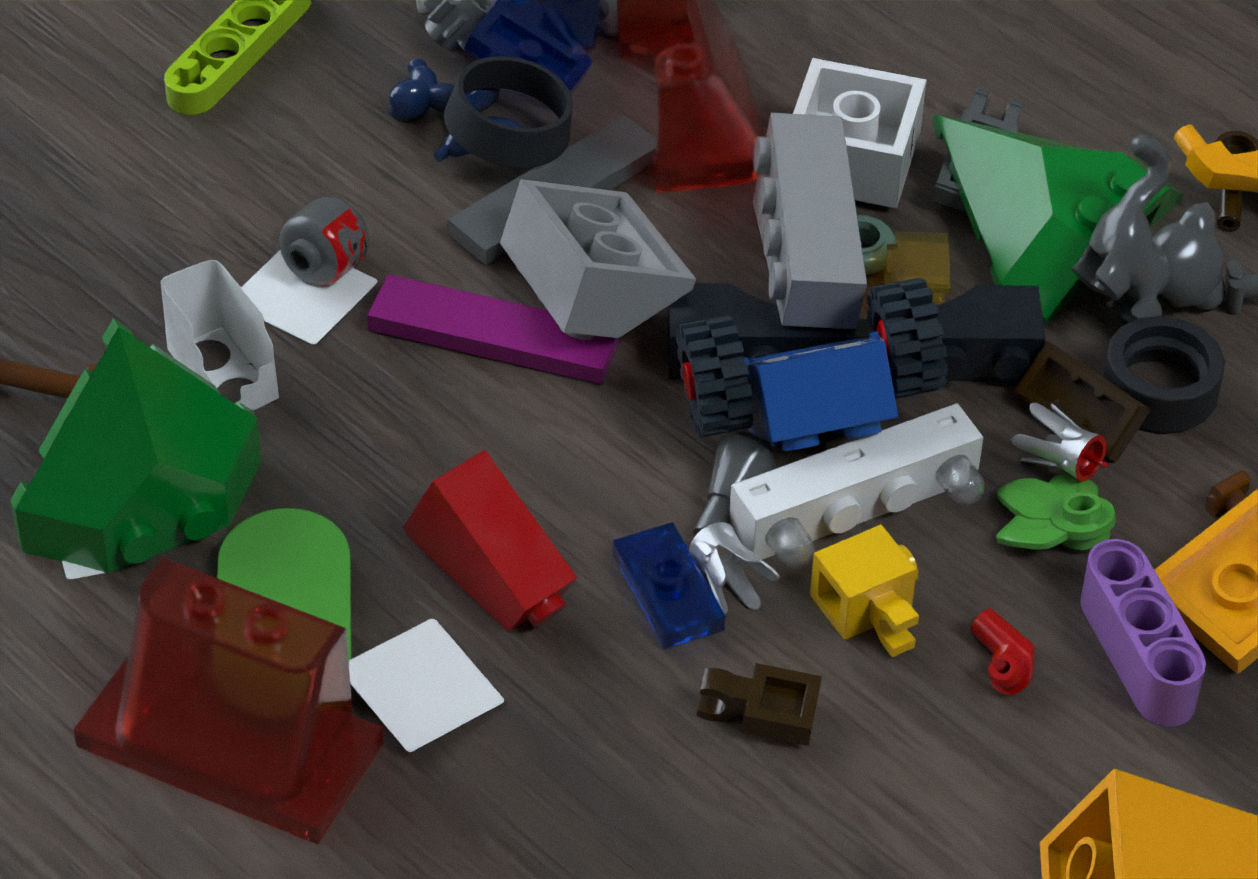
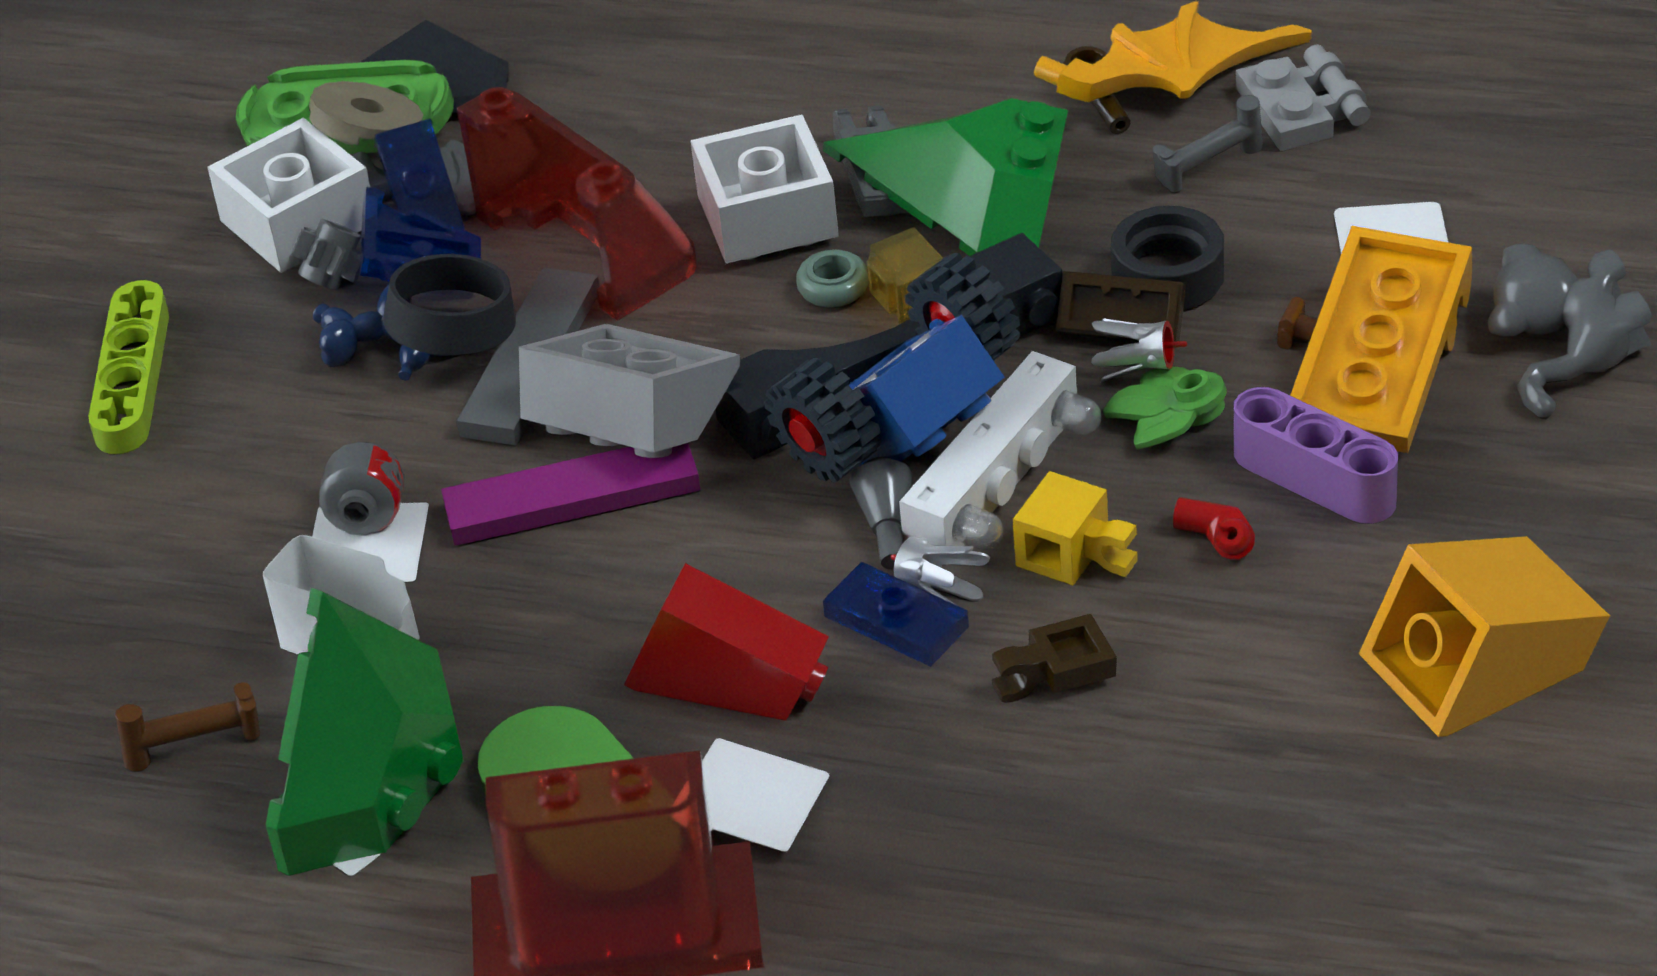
camera: 25 degrees left, 5 degrees down
light grey wedge [753,113,867,329] -> none
dark grey animal [1072,133,1226,324] -> none

